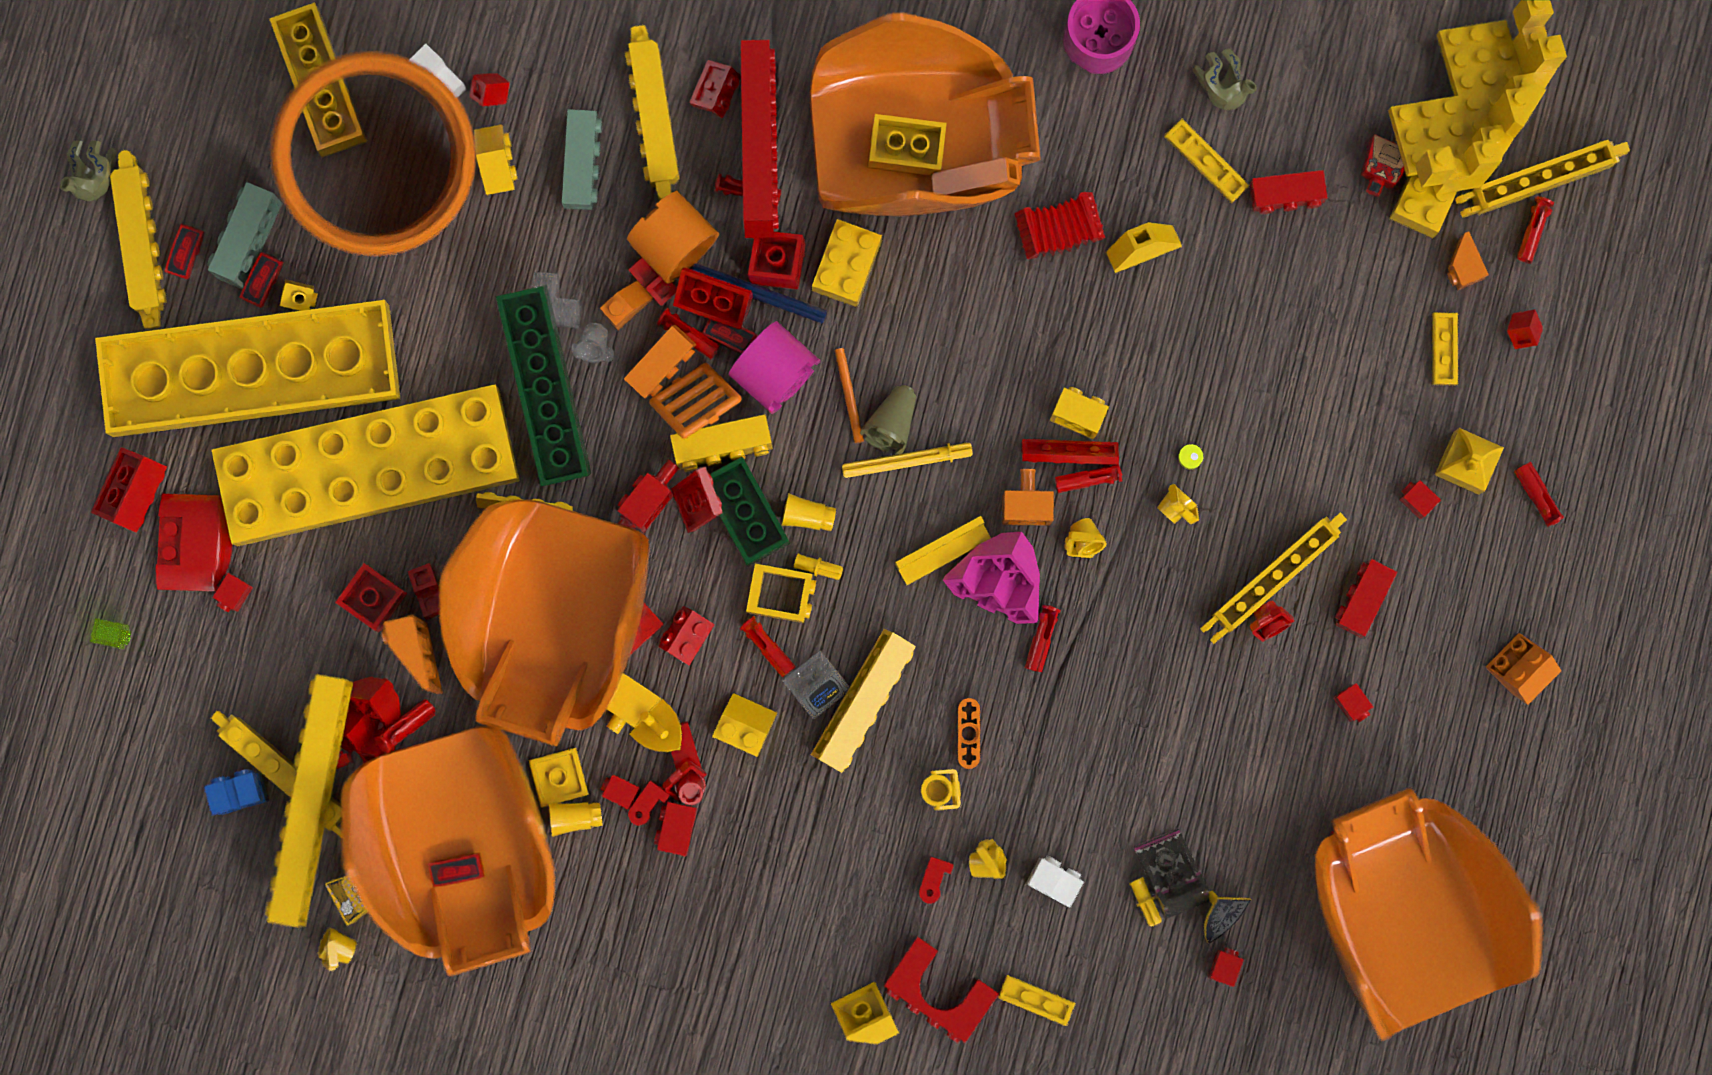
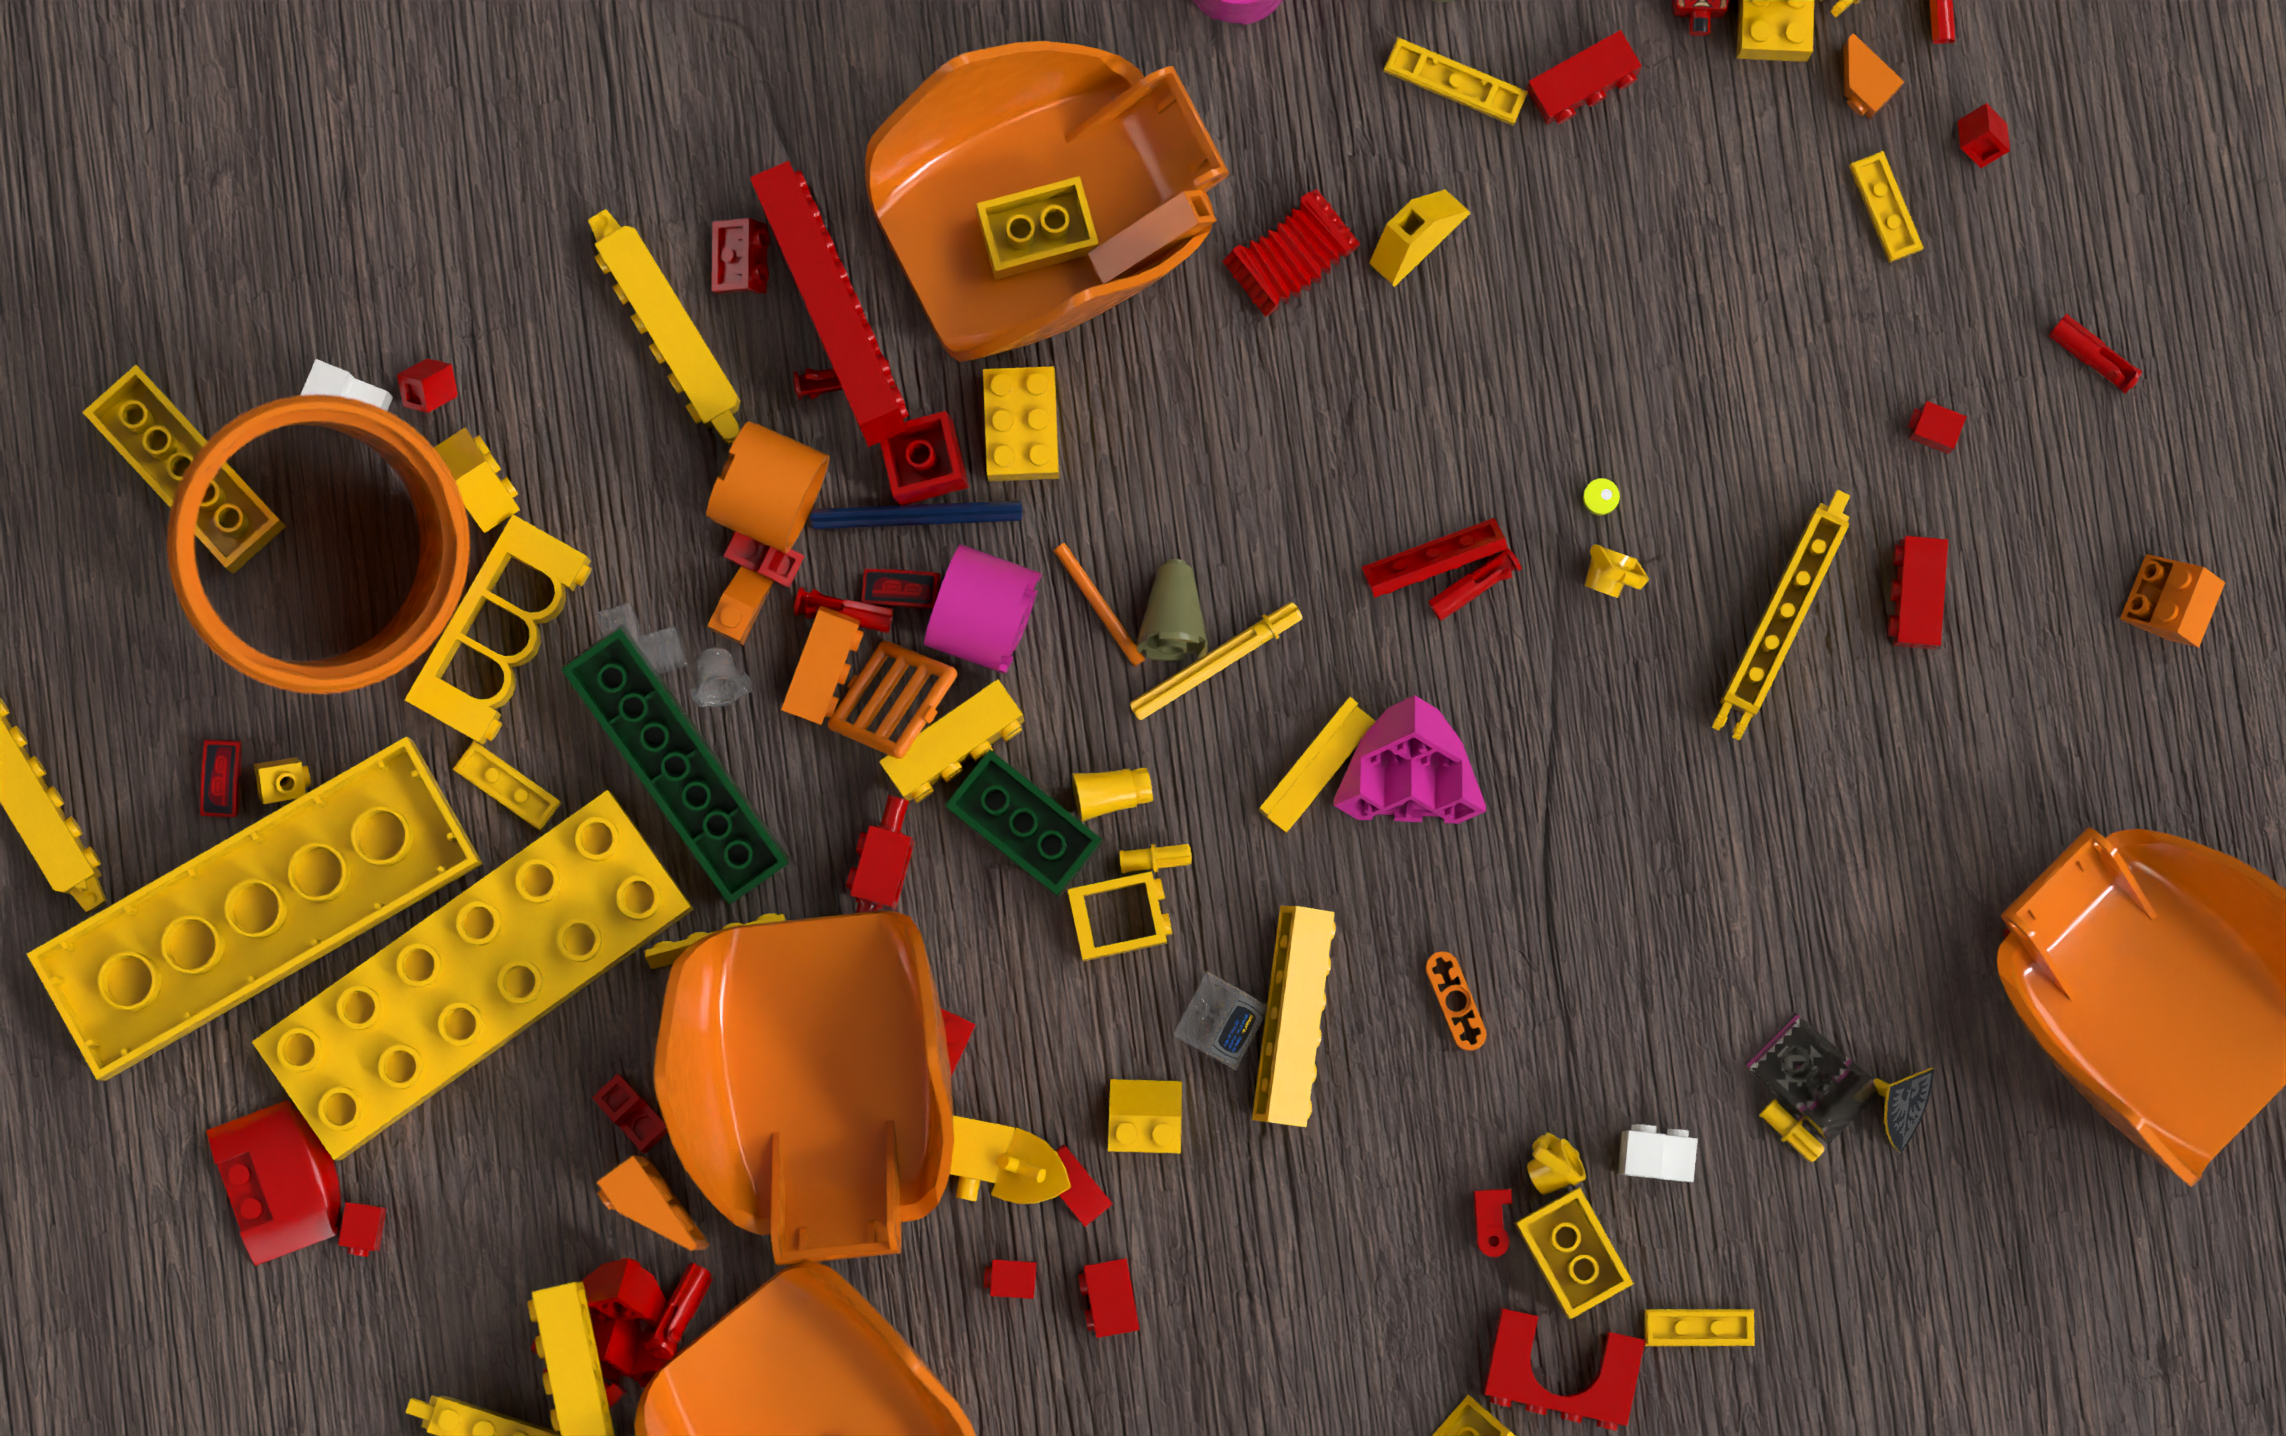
camera: 20 degrees left, 0 degrees up
clear neon green brick [90,618,131,649] -> none
red slope [91,447,167,533] -> none
slope [164,224,205,279] -> none
sand green brick [207,182,282,289] -> none
red brick [335,563,407,632] -> none
yellow tile [529,748,589,808] -> none
yellow plant [549,802,602,837] -> none
sand green brick [562,109,602,210] -> none
red leg [628,781,670,825] -> none
red bracket [658,606,715,665] -> none
red piece [662,761,707,805] -> none
red plate [671,467,723,533] -> none
red slope [673,267,753,330] -> none
red piece [739,616,796,678] -> none
yellow piece [921,769,961,810] -> none
orange brick [1002,469,1054,526] -> none
red piece [1024,605,1061,673] -> none
yellow brick [1050,387,1109,440] -> none
yellow piece [1065,518,1107,558] -> none
red brick [1208,947,1244,987] -> none
red piece [1250,601,1295,642] -> none
red brick [1333,683,1373,723] -> none
yellow piece [1435,428,1504,495] -> none
none -> yellow fence [405,515,592,745]
none -> yellow tile [453,740,562,831]
none -> yellow brick [1514,1188,1634,1319]

